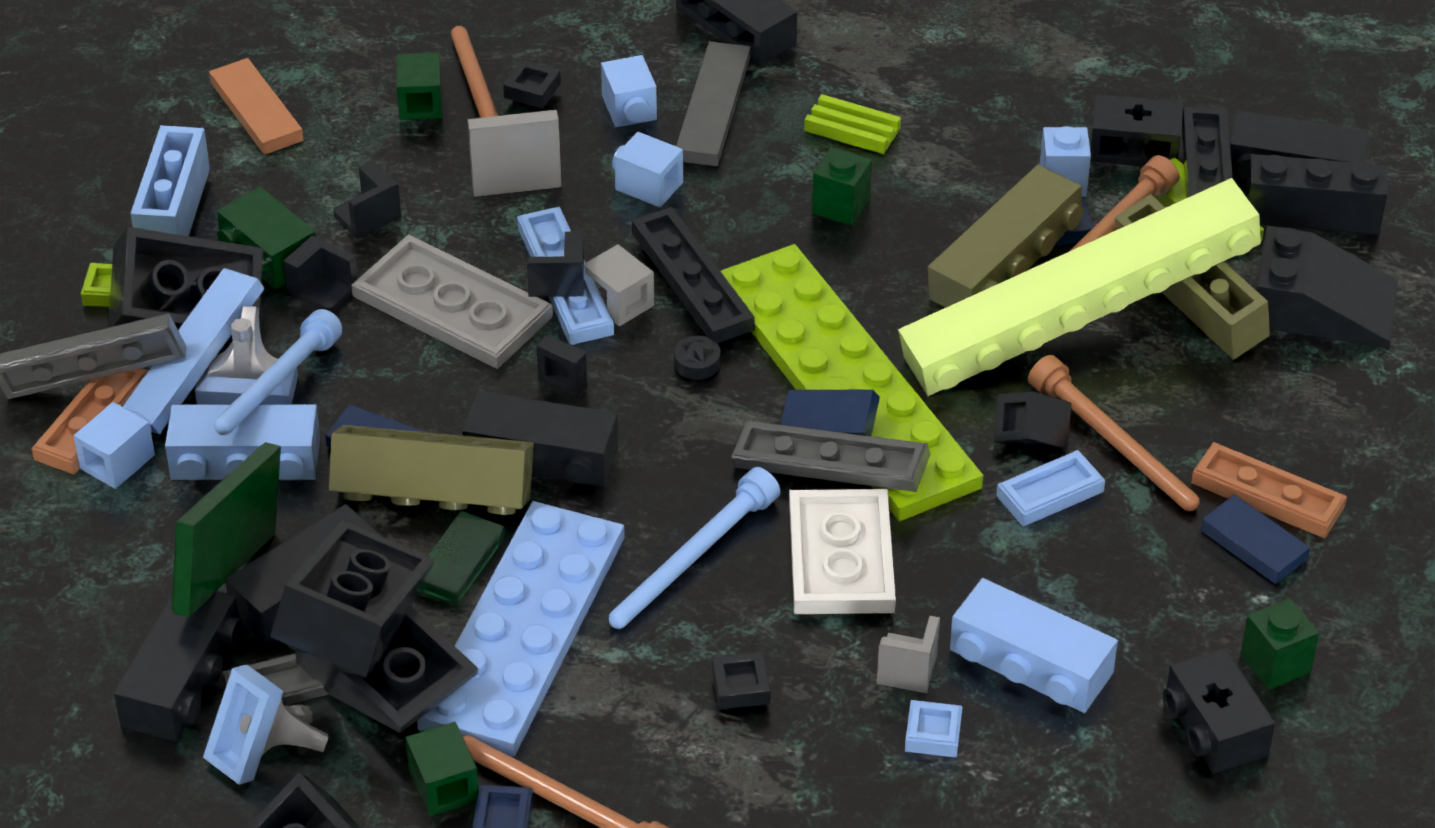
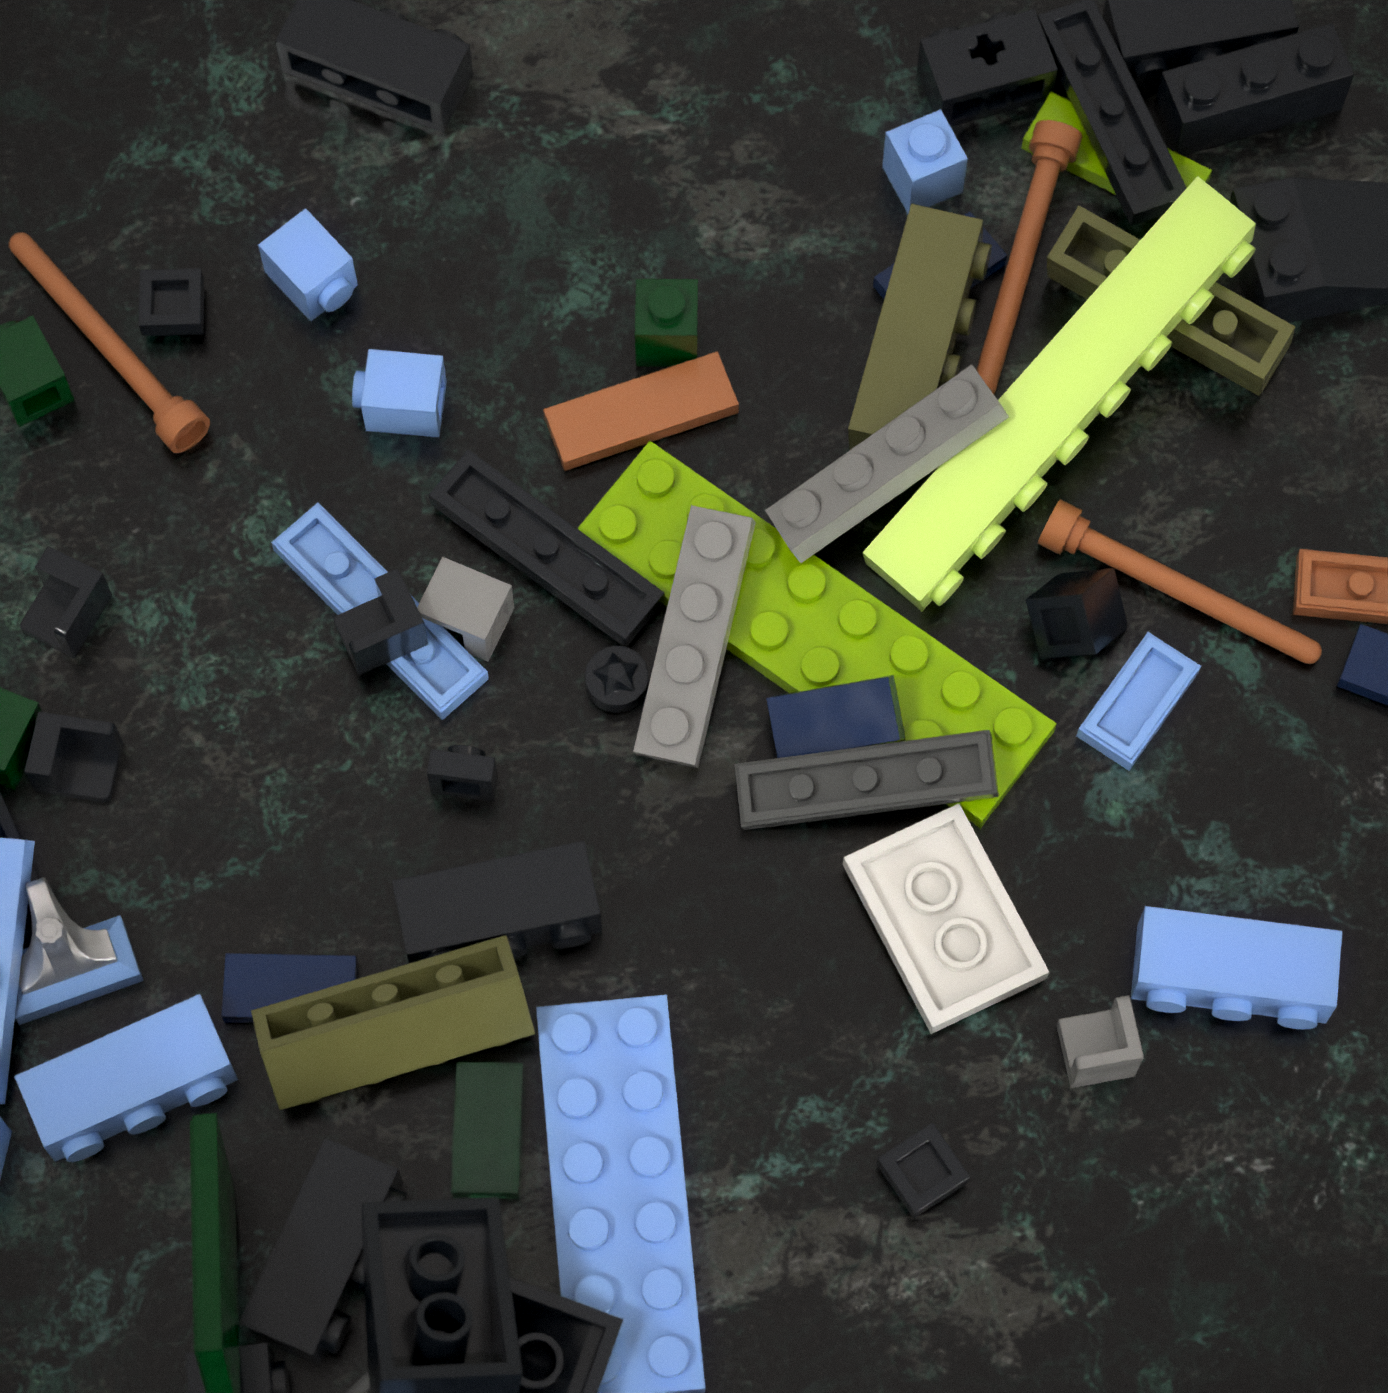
camera: 25 degrees left, 25 degrees up
light blue piece [214,309,342,435] -> none
light grey tile [351,234,553,369] -> none
light grey tile [468,110,562,197] -> none
light blue piece [609,467,781,629] -> none
dark grey tile [676,41,751,166] -> none
lime tile [804,94,901,154] -> none
light blue tile [905,700,962,758] -> none
none -> nougat tile [543,351,739,471]
none -> light grey plate [633,505,756,768]
none -> light grey plate [765,364,1009,563]

